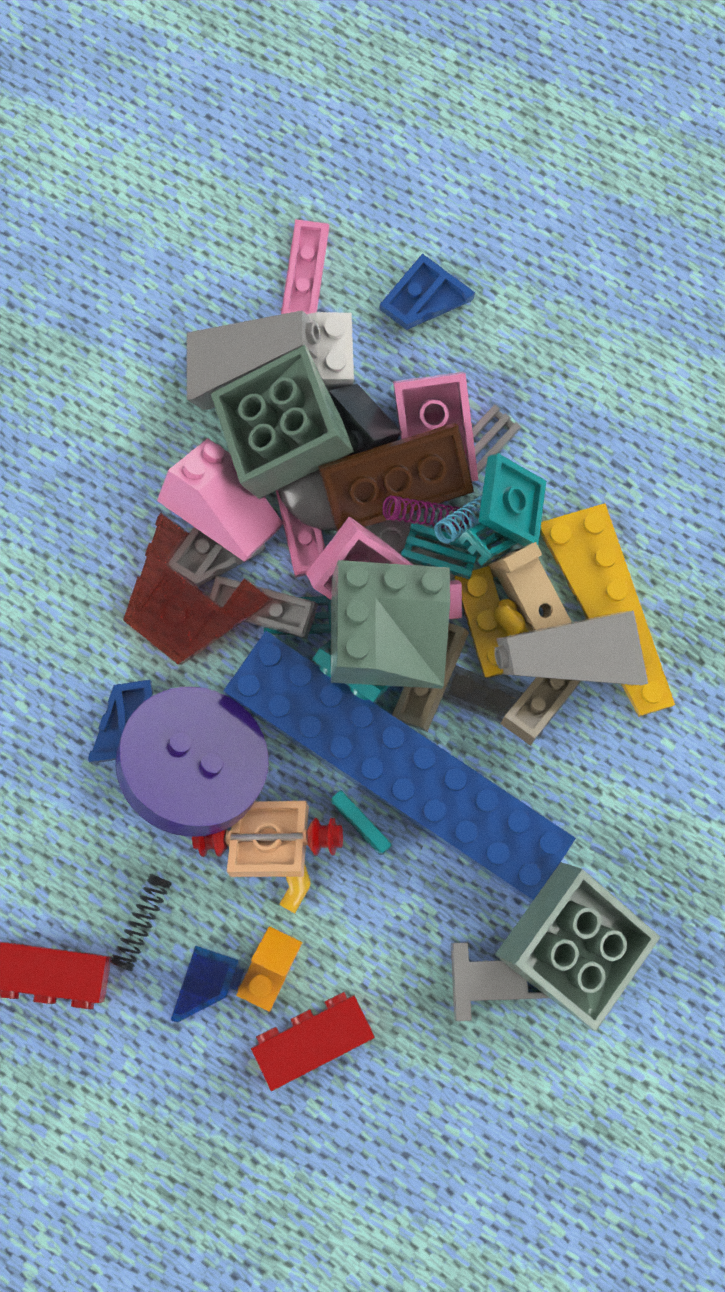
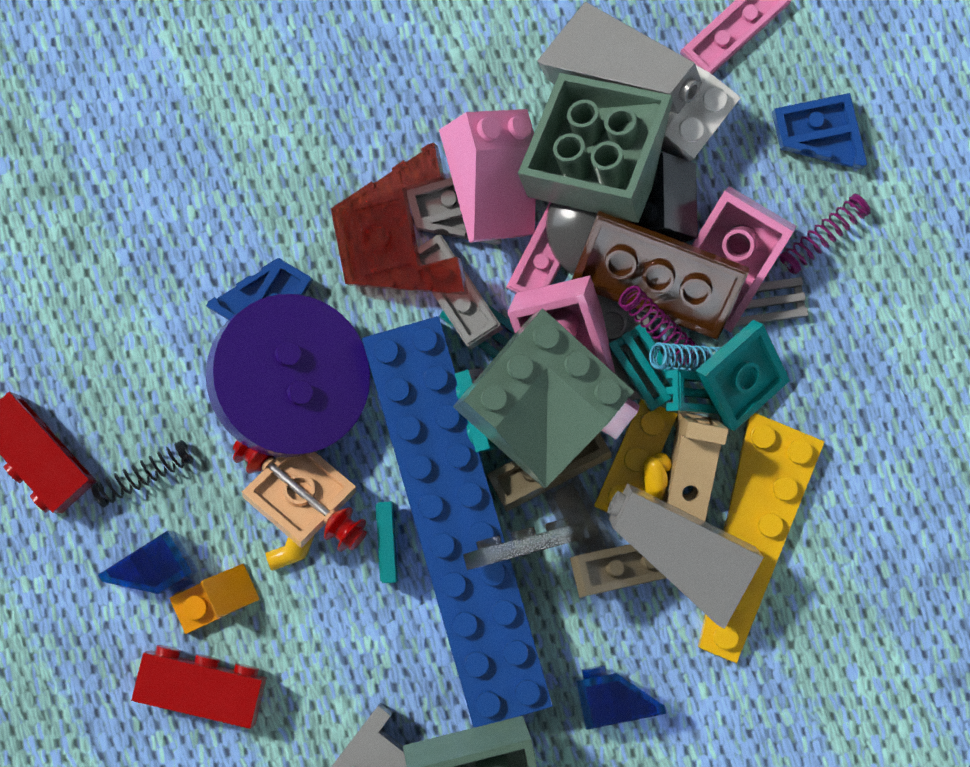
camera: 40 degrees right, 5 degrees up
none -> clear smoke plate [463,518,589,570]
none -> clear blue slope [574,665,666,730]
none -> magenta piece [779,194,871,274]

